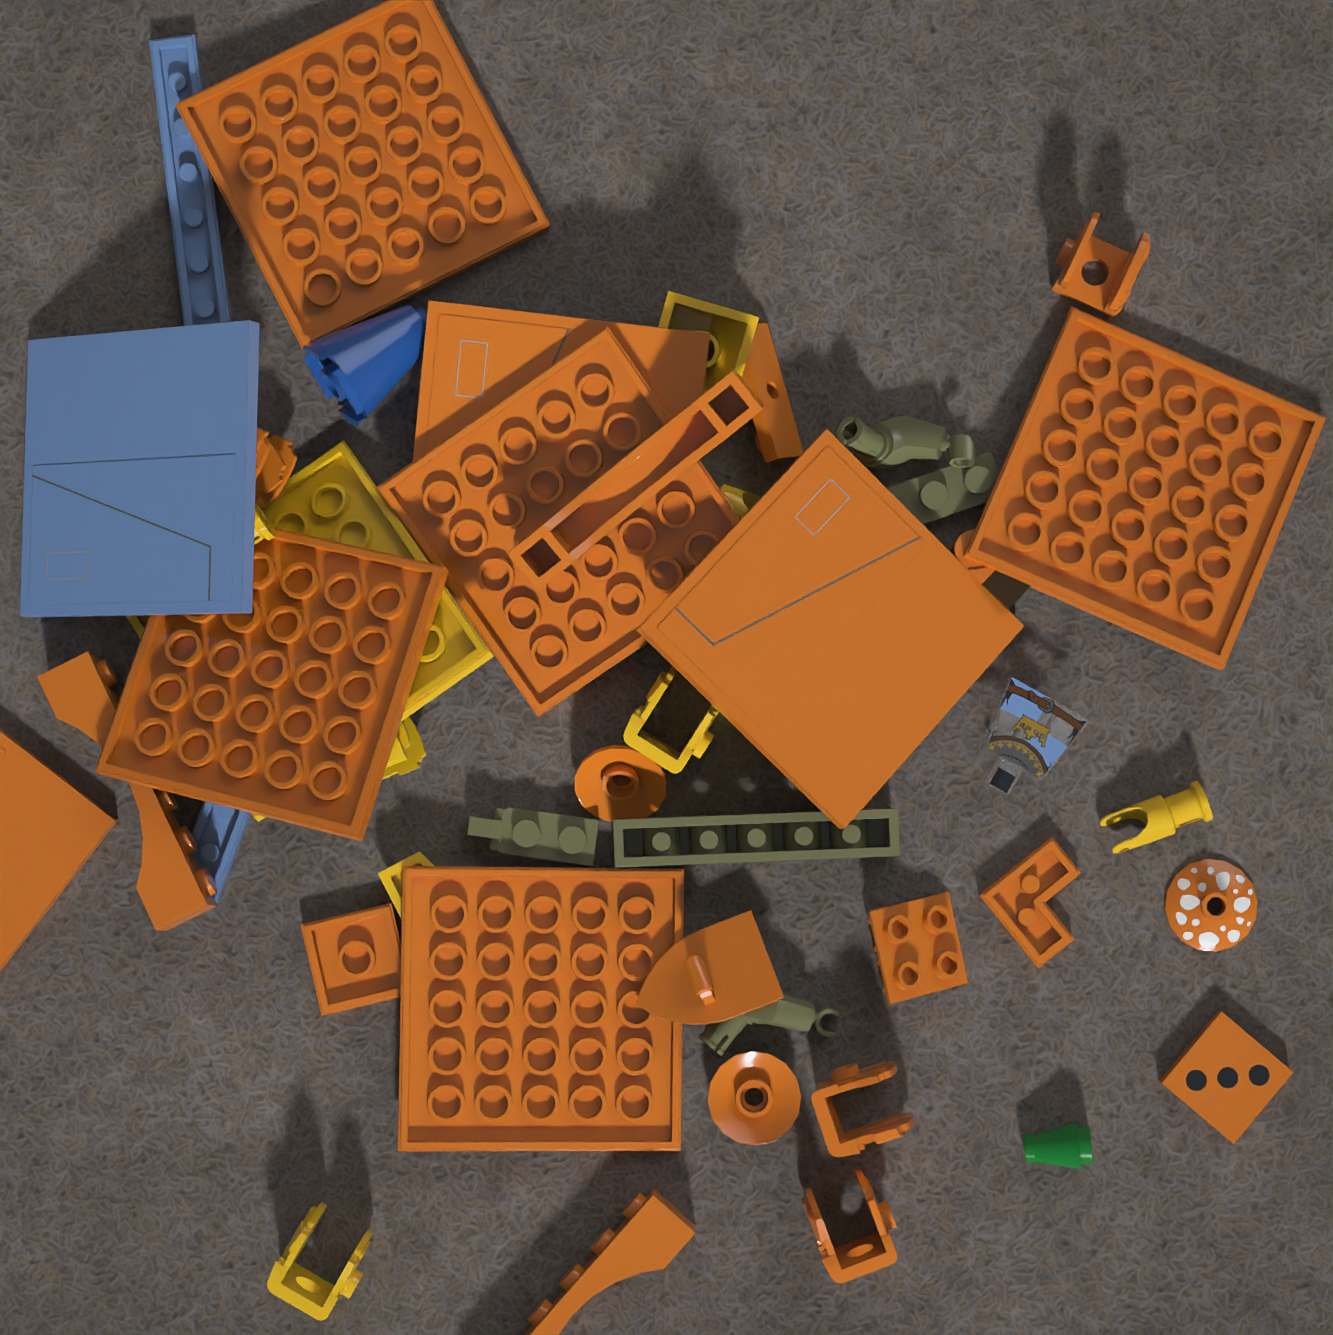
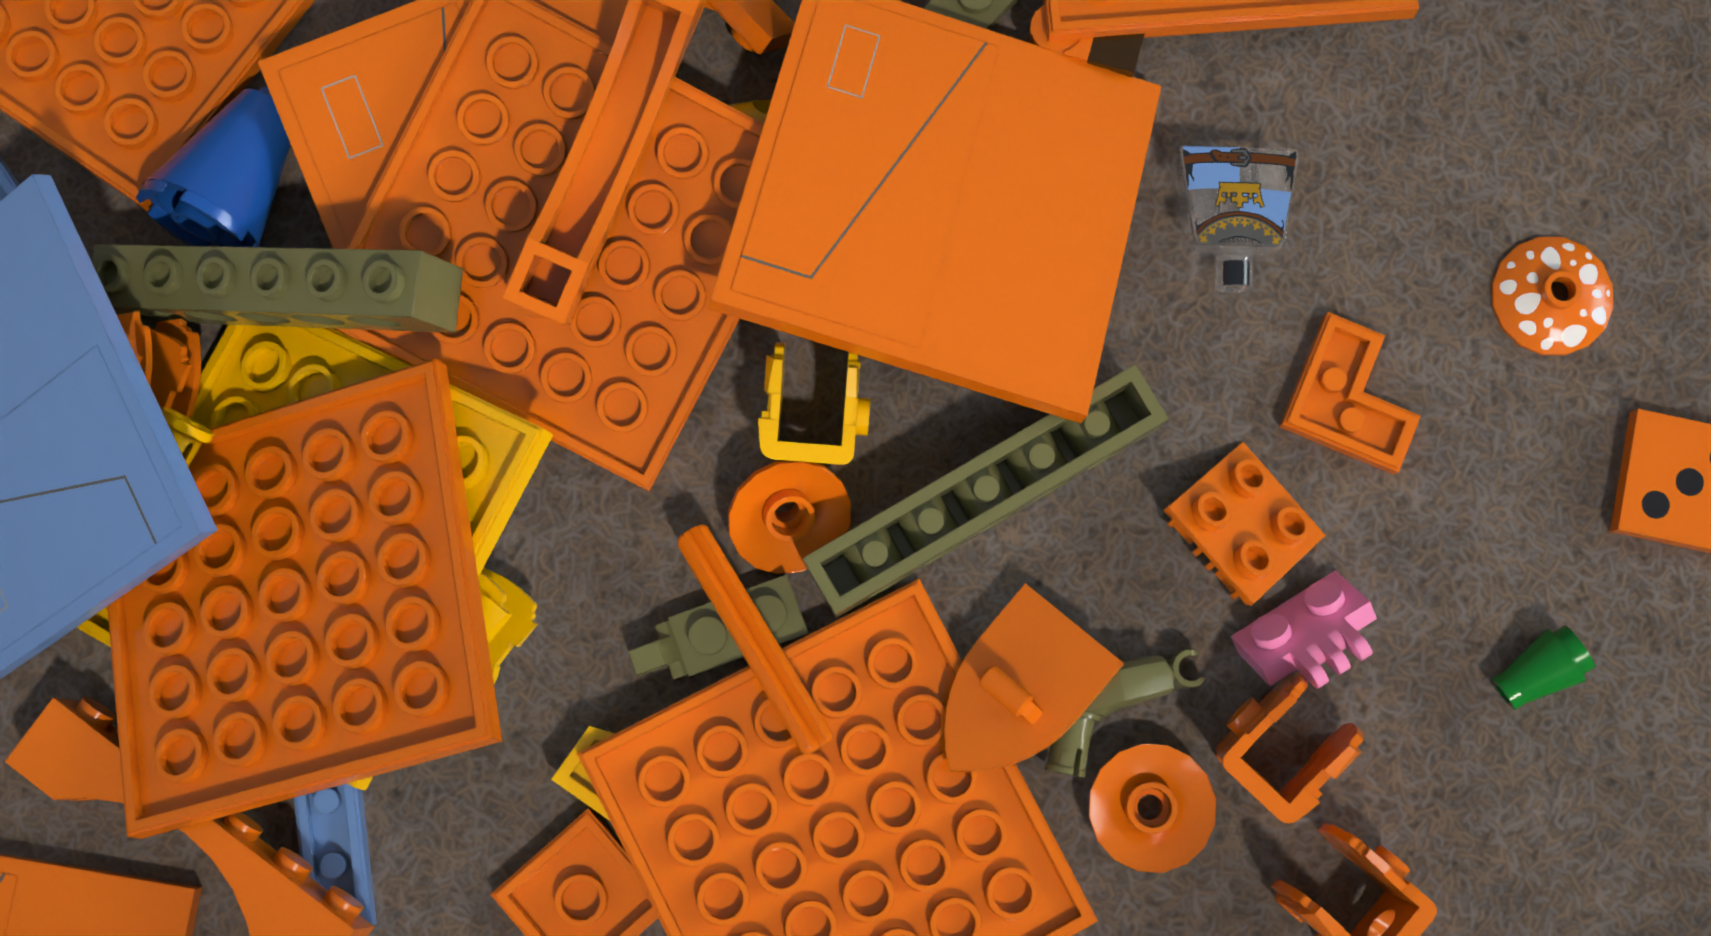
camera: 30 degrees left, 5 degrees down
yellow piece [1099,781,1213,854] -> none
none -> olive brick [92,244,463,333]
none -> orange axle [677,524,832,755]
none -> bright pink hinge [1231,570,1377,689]

